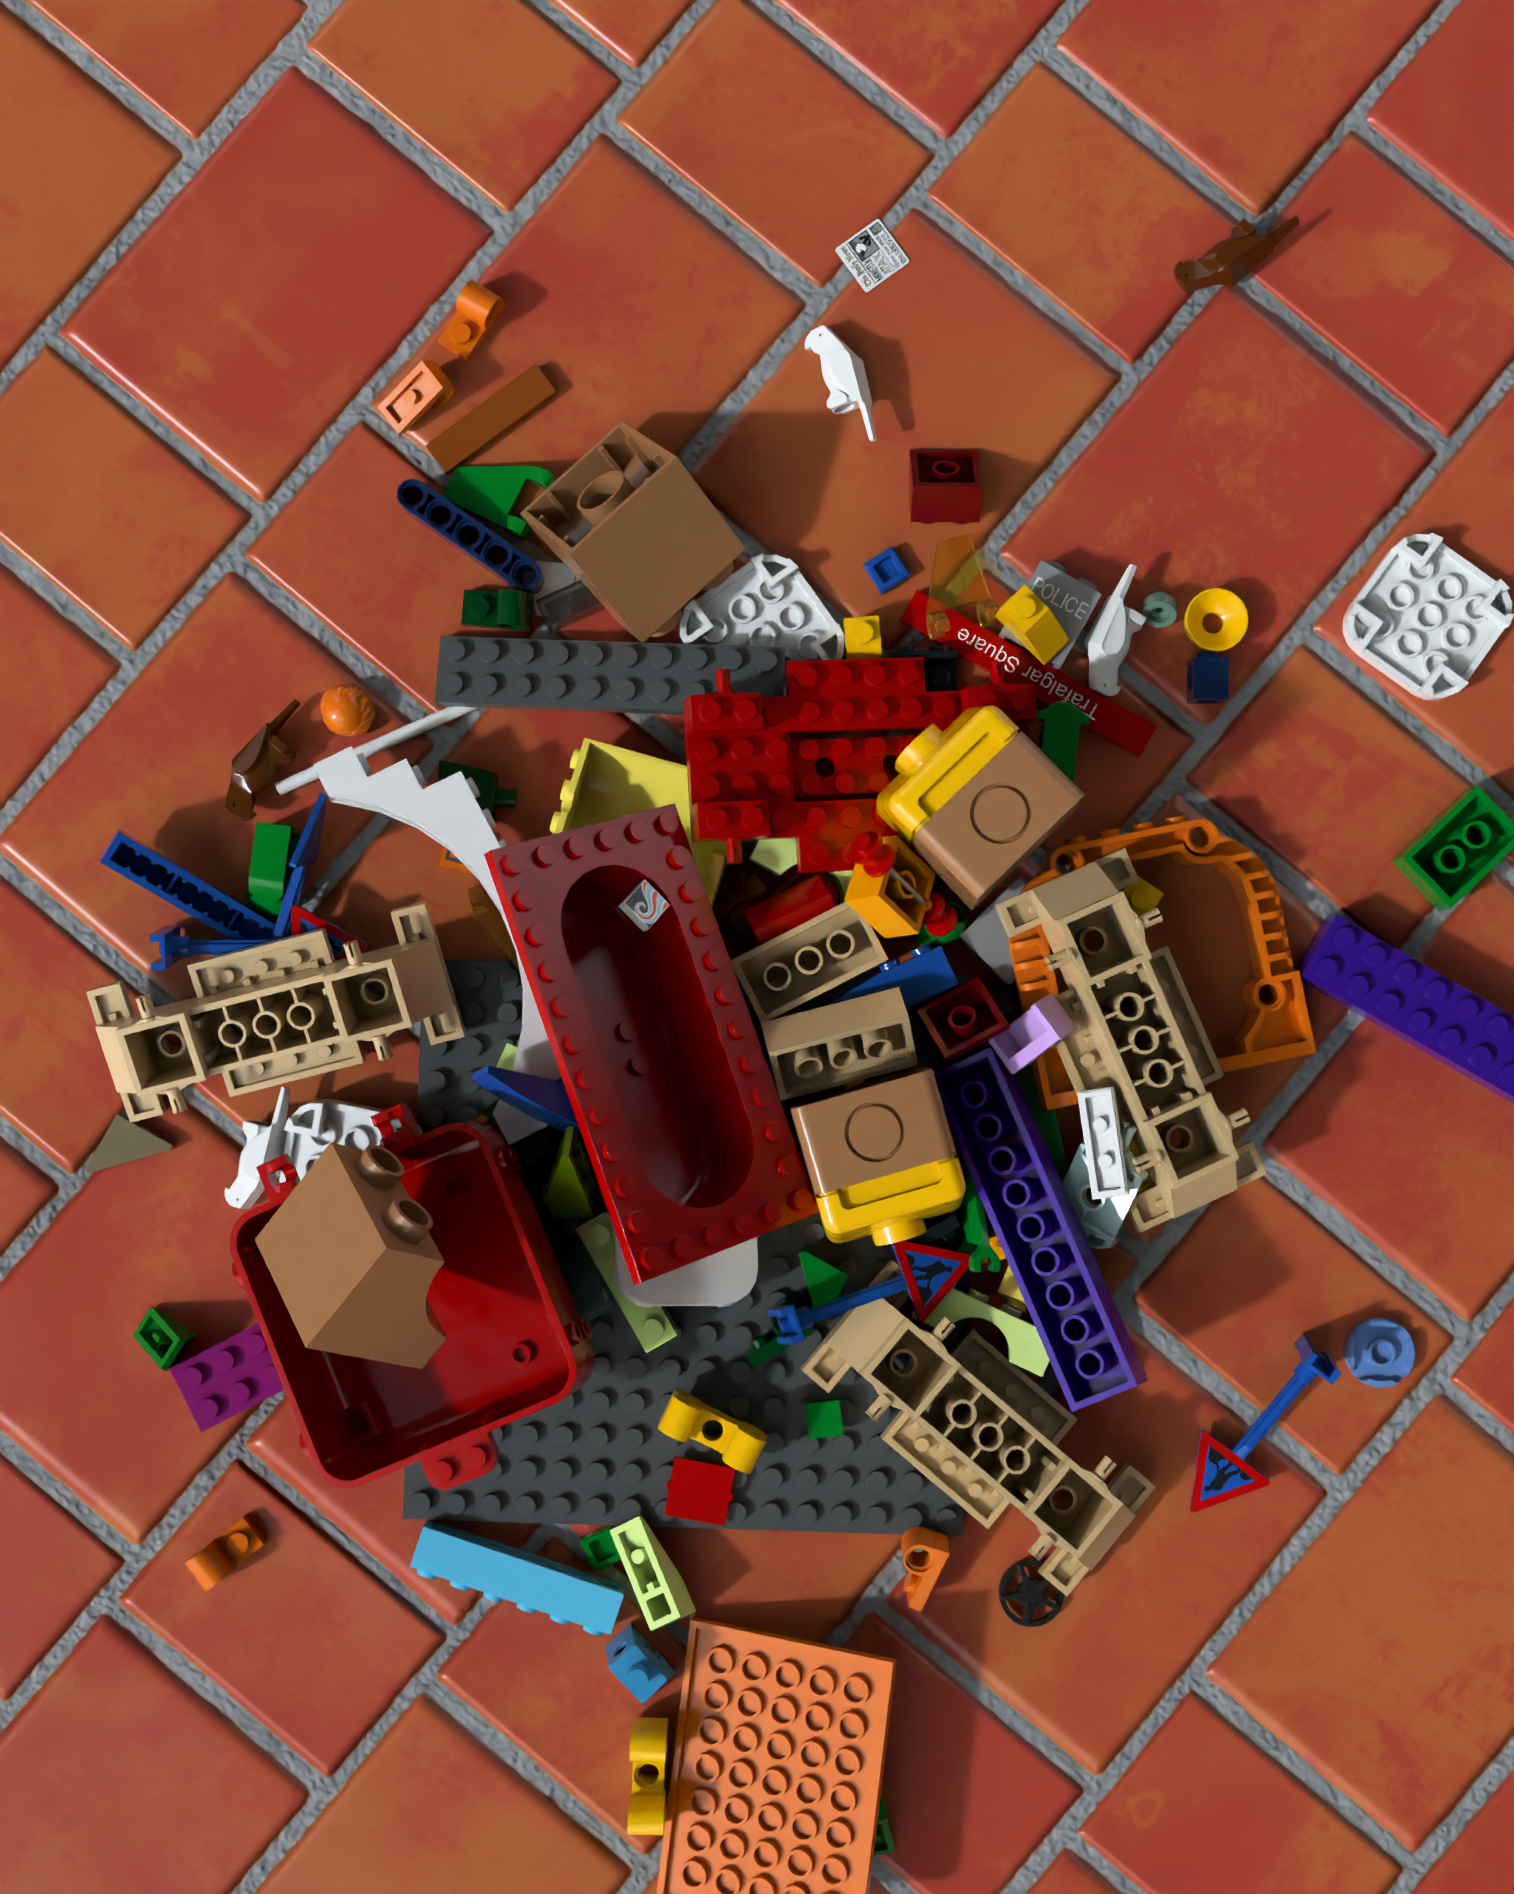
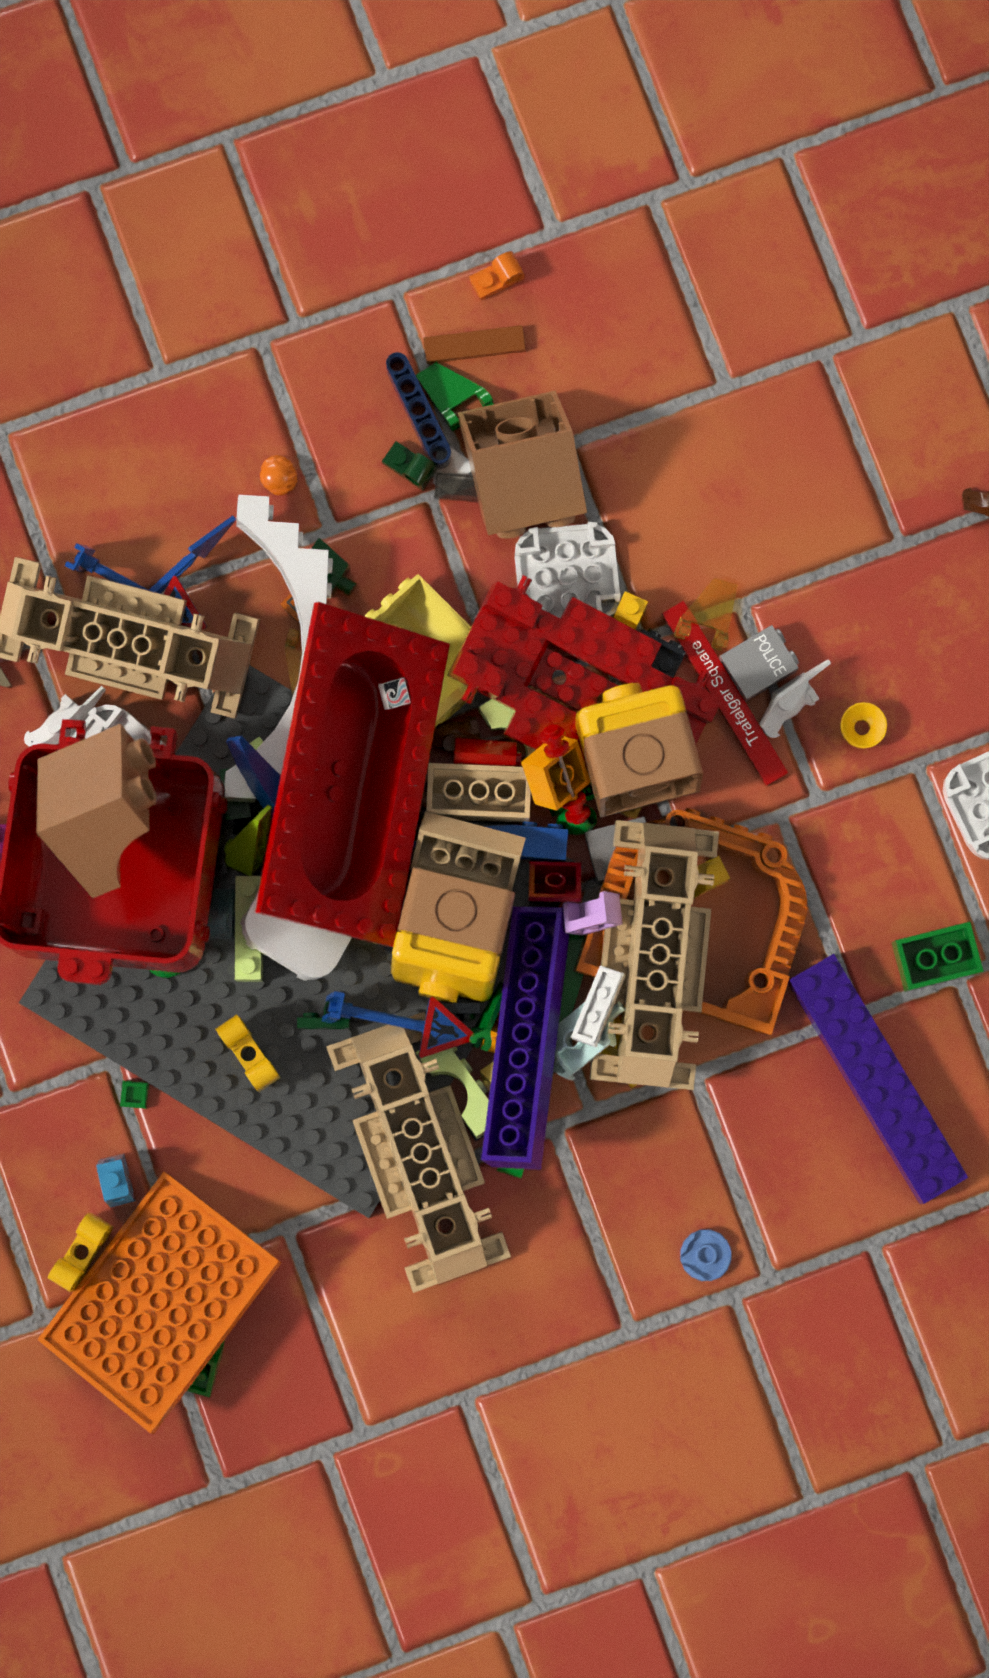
camera: 30 degrees right, 5 degrees down
blue slope [100,828,292,939] -> none
reddish brown animal [224,699,300,821] -> none
green piece [245,822,300,917] -> none
white piece [275,707,478,796] -> none
orange plate [377,360,456,434] -> none
medium azure brick [410,1520,626,1636] -> none
dark grey plate [435,636,786,715] -> none
yellowish green slope [610,1515,696,1631] -> none
red piece [664,1456,735,1526] -> none
green slope [798,1248,849,1322] -> none
green tile [804,1398,844,1439] -> none
white animal [805,325,877,442] -> none
sticker [835,219,909,292] -> none
blue tile [863,546,911,595] -> none
orange plate [901,1526,950,1612] -> none
dark red slope [909,449,983,525] -> none
yellow slope [995,584,1070,665] -> none
pearl dark grey wheel [998,1559,1064,1627] -> none
green piece [1036,701,1090,783] -> none
sand green tile [1142,591,1177,628] -> none
dark blue brick [1187,652,1229,704] -> none
blue piece [1189,1333,1341,1513] -> none

